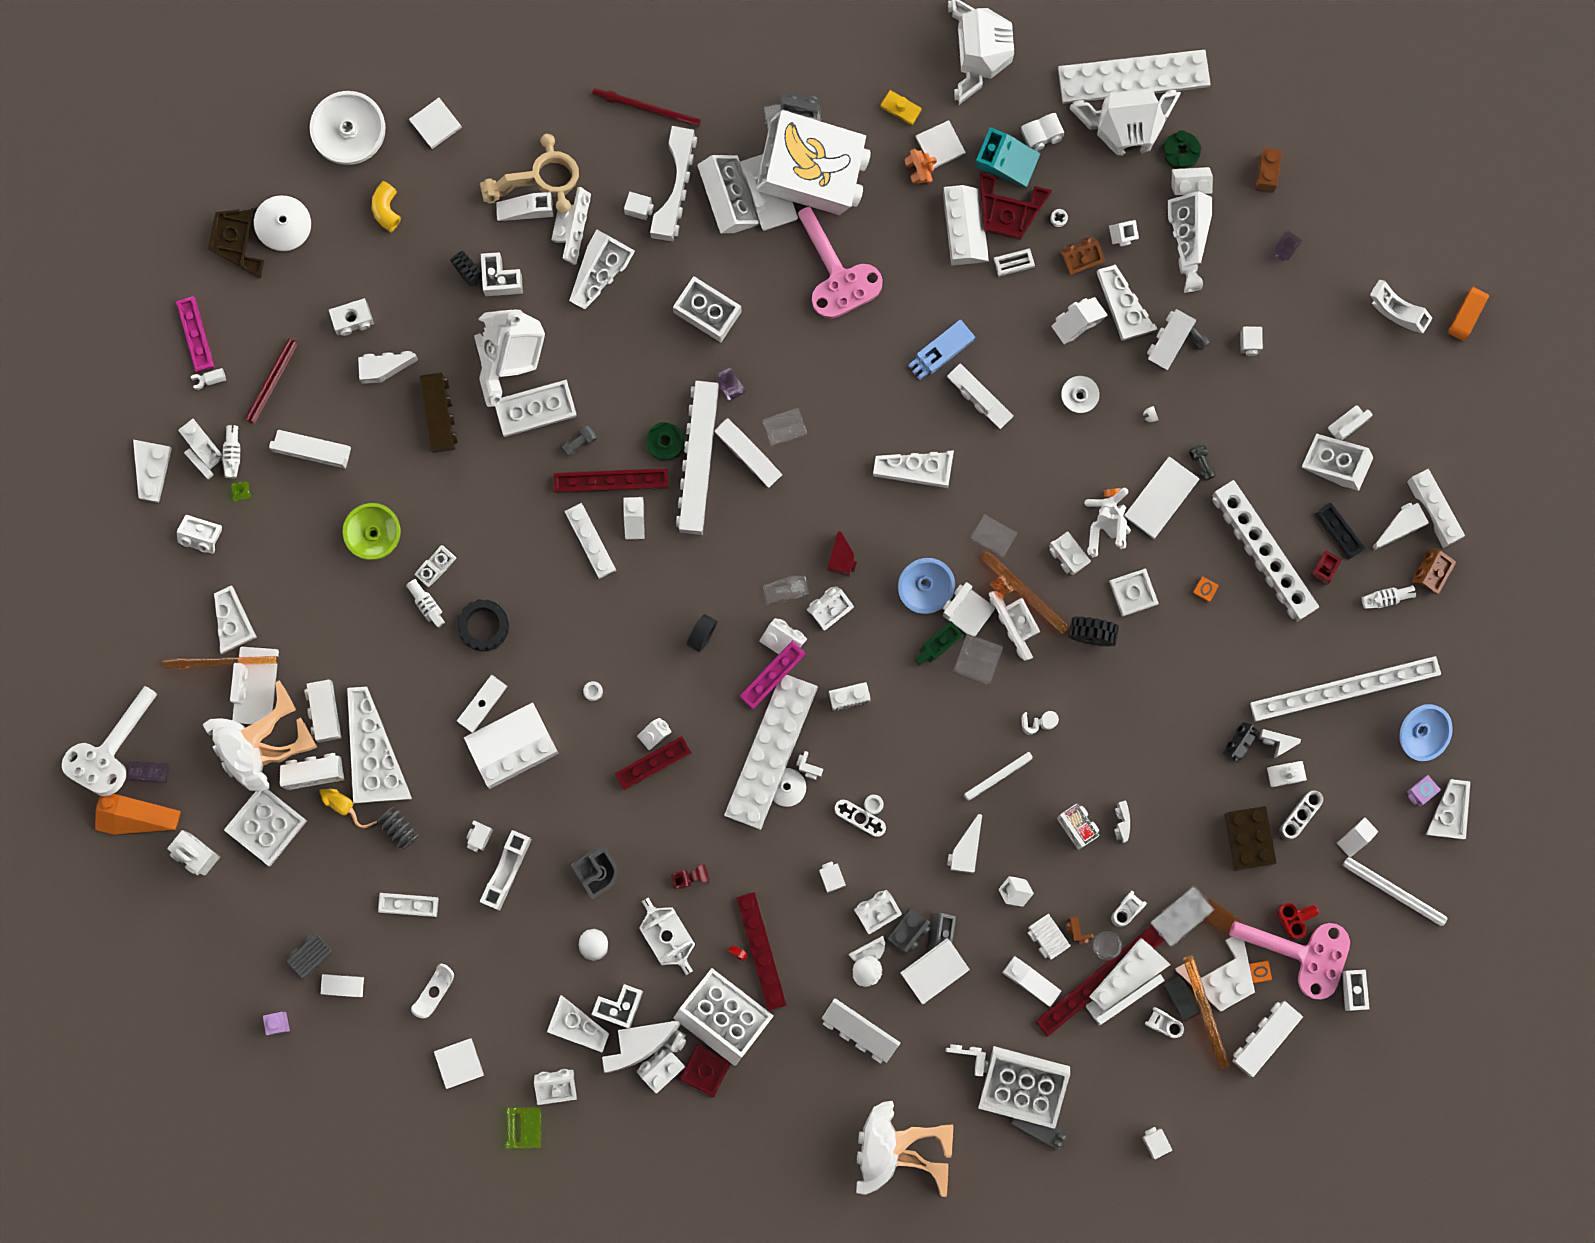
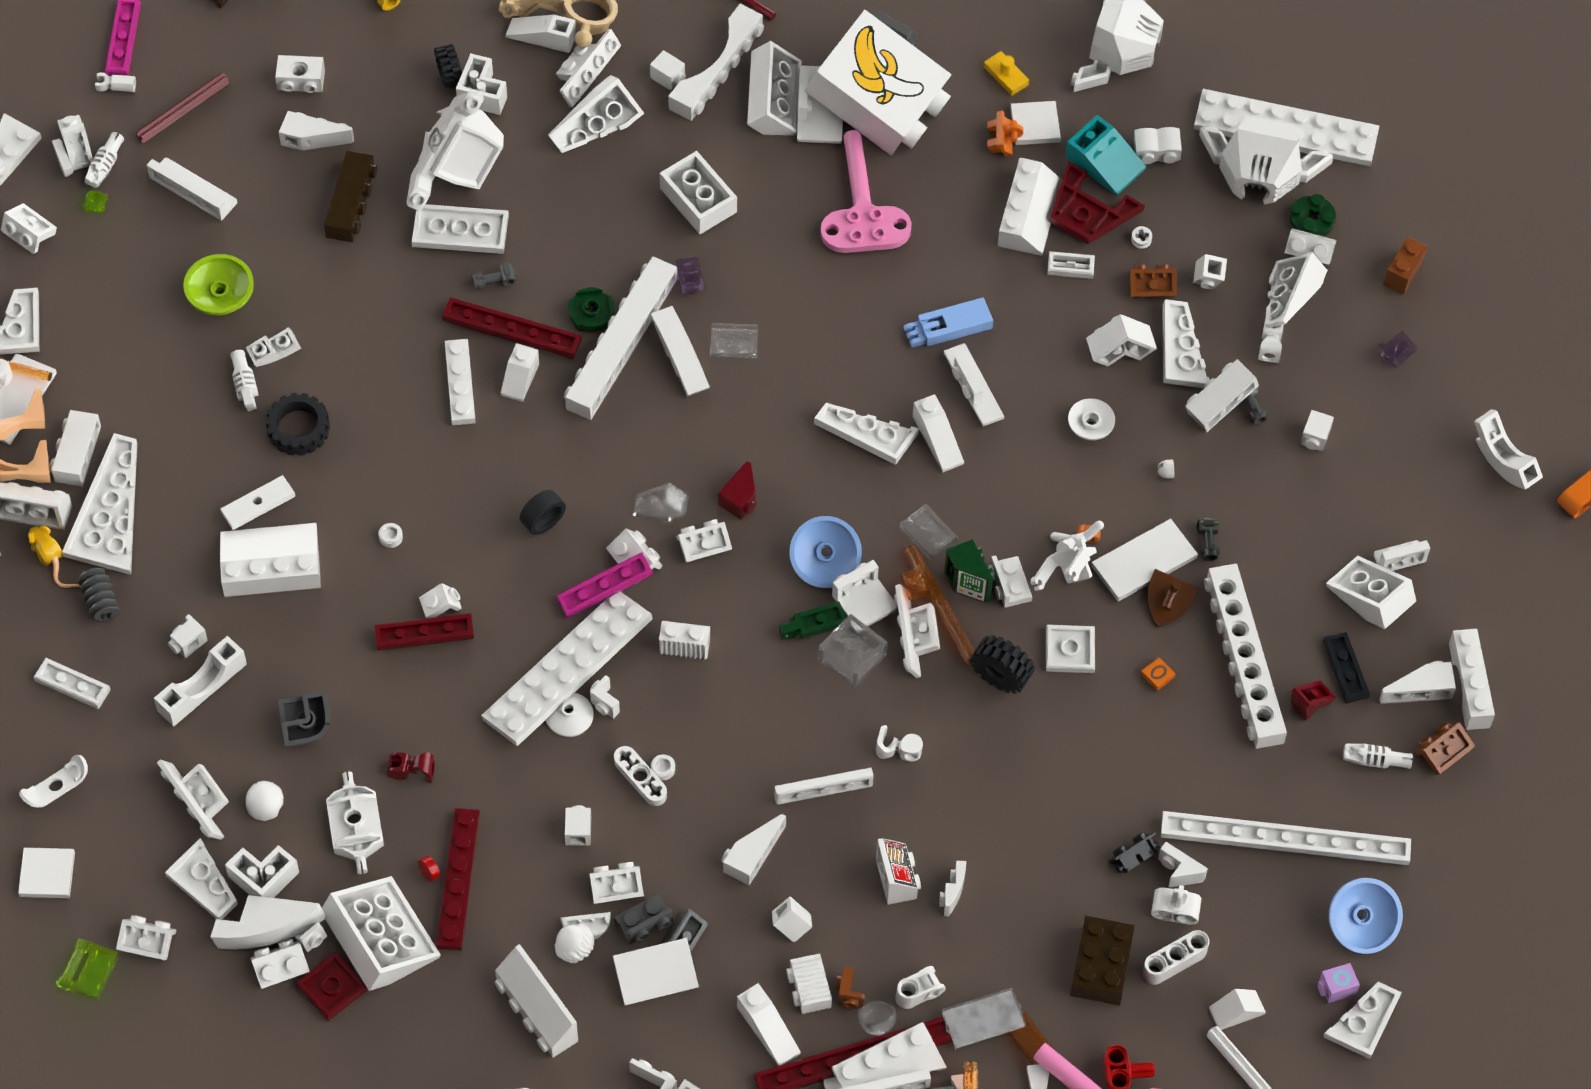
camera: 20 degrees right, 20 degrees down
none -> white bracket [157,759,229,840]
none -> white slope [912,394,964,472]
none -> dark green slope [944,539,995,603]
none -> reddish brown shield [1148,569,1199,627]

